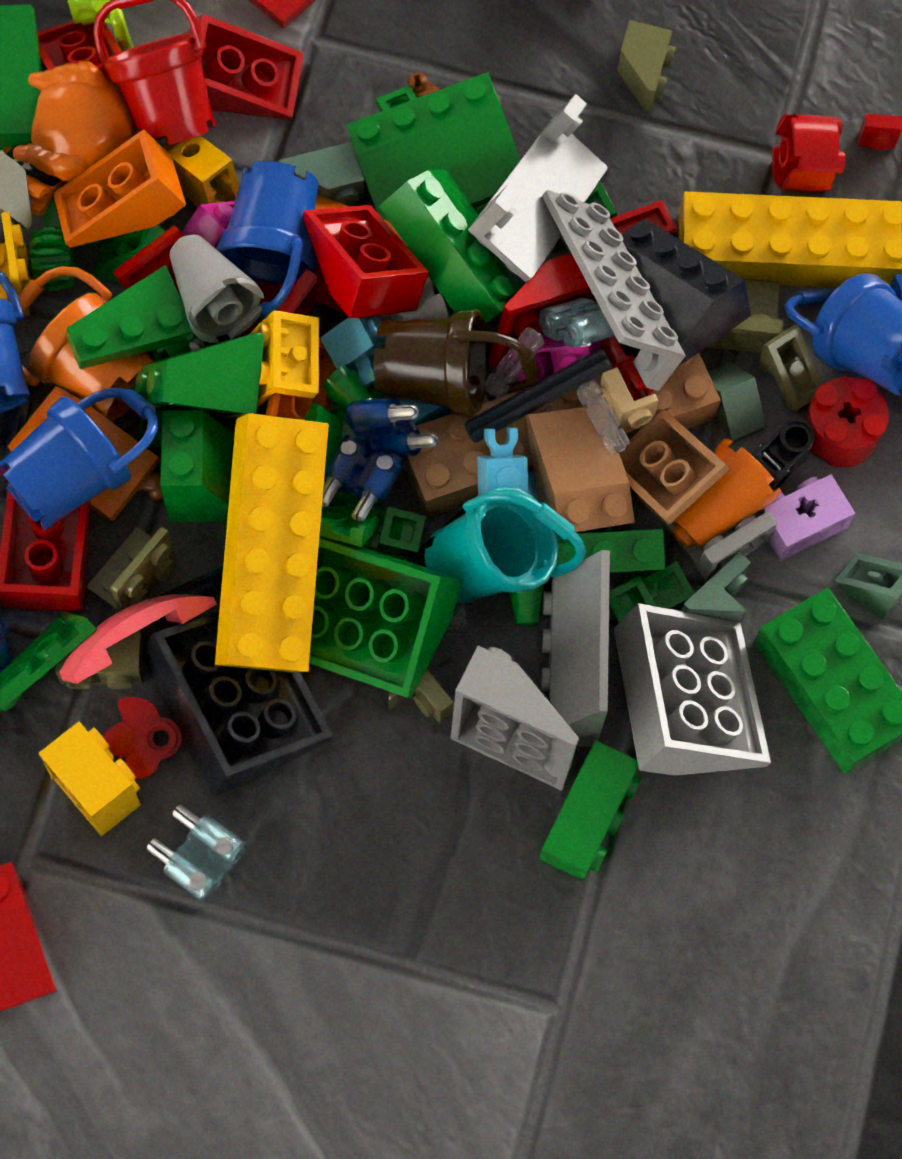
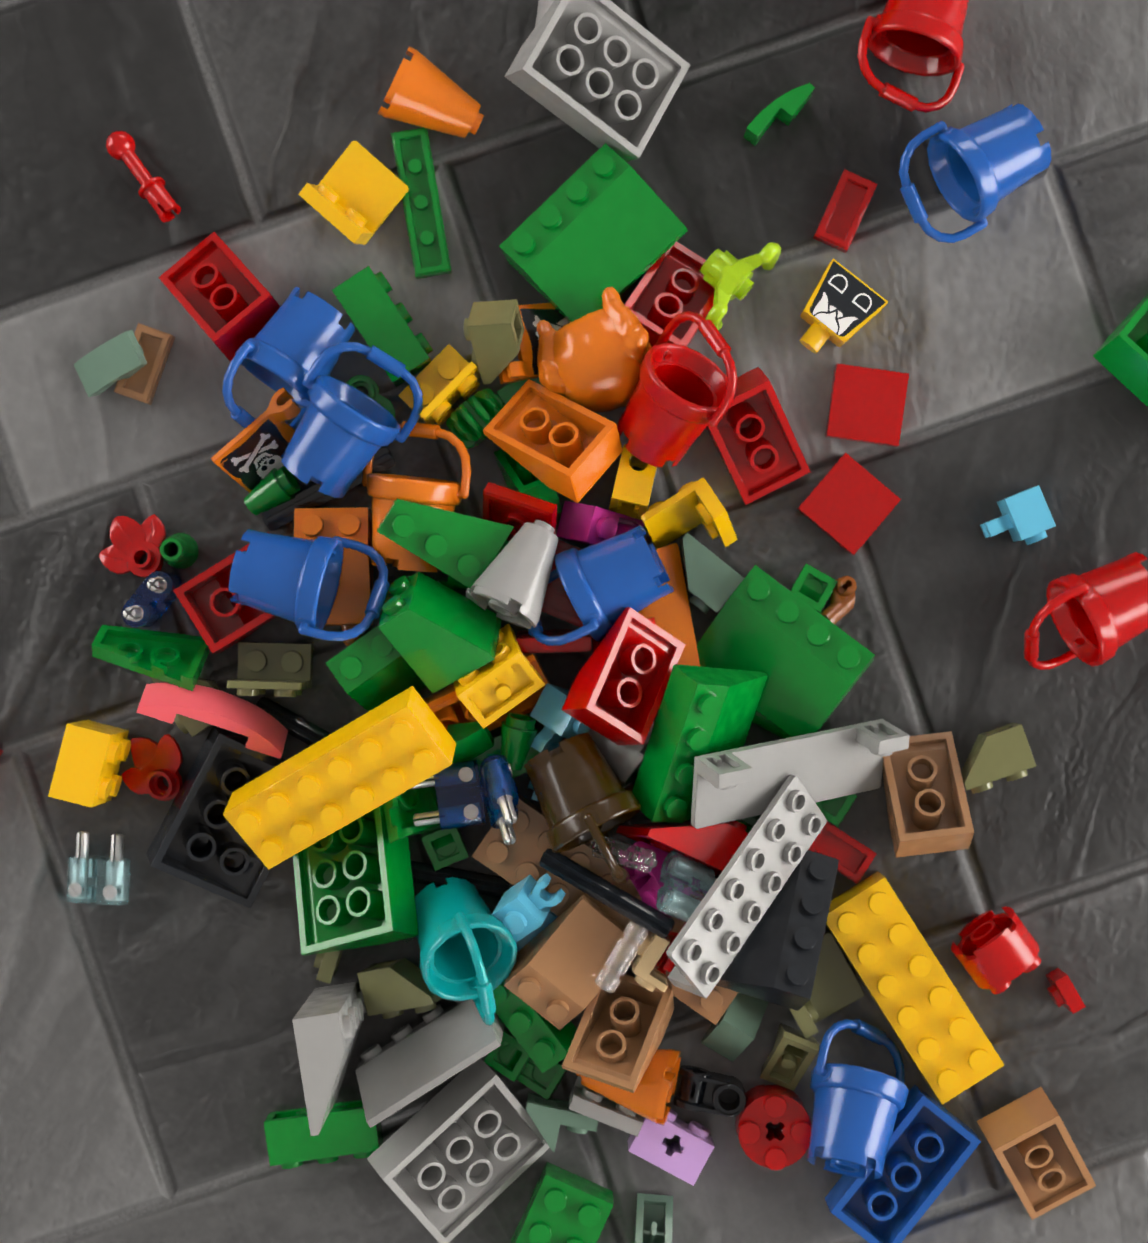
camera: 60 degrees right, 20 degrees up
none -> olive slope [357,958,442,1019]
none -> yellow bracket [640,477,738,549]
none -> red tile [797,452,901,556]
none -> medium nougat slope [882,731,974,858]

